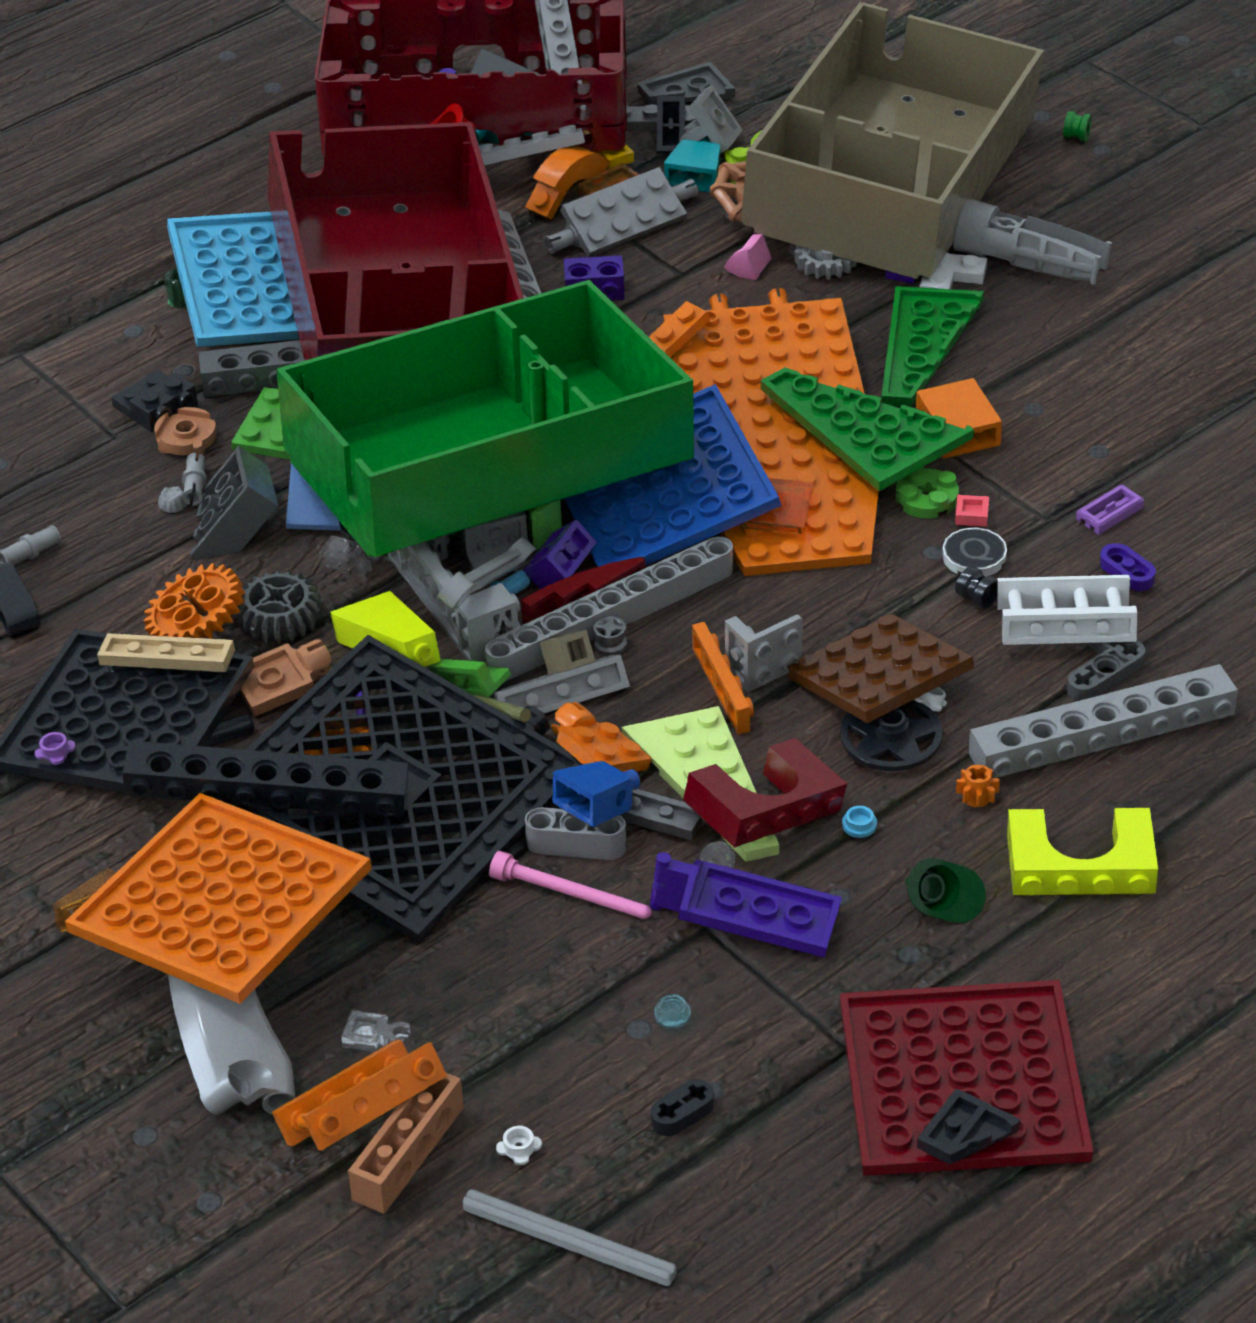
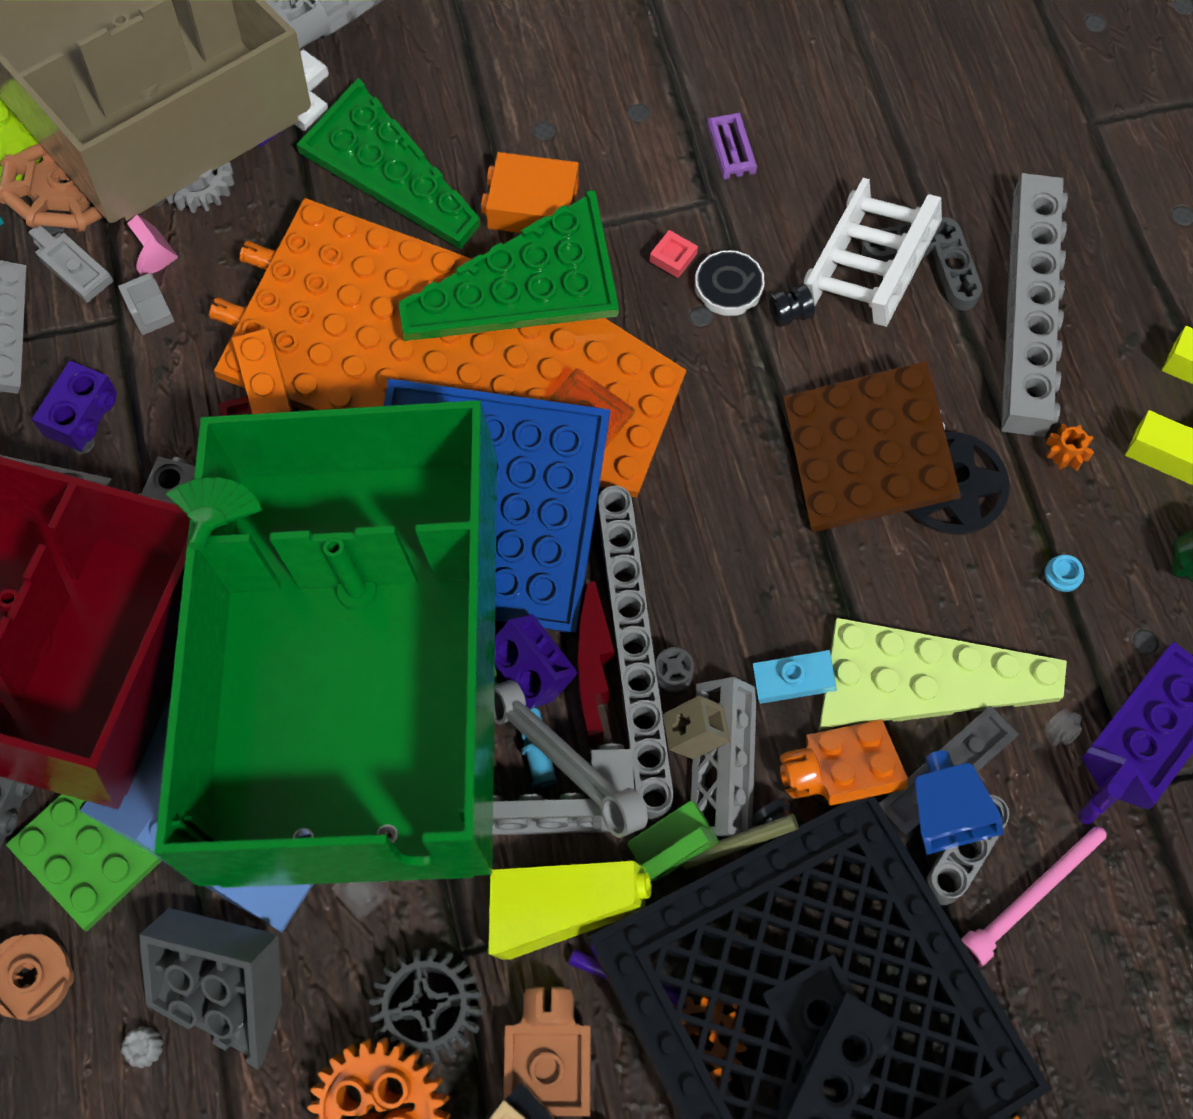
camera: 65 degrees left, 25 degrees up
light grey pin [182,453,207,506] -> none
dark red arch [683,738,848,848] -> none
orange plate [692,622,754,735] -> none
light grey bracket [725,614,803,692] -> none
bright green plate [895,467,959,519] -> none
dark purple plate [1100,543,1156,591] -> none
none -> light grey hinge [28,226,113,303]
none -> light grey panel [118,273,175,335]
none -> green hand [165,477,263,551]
none -> medium azure plate [753,650,837,704]

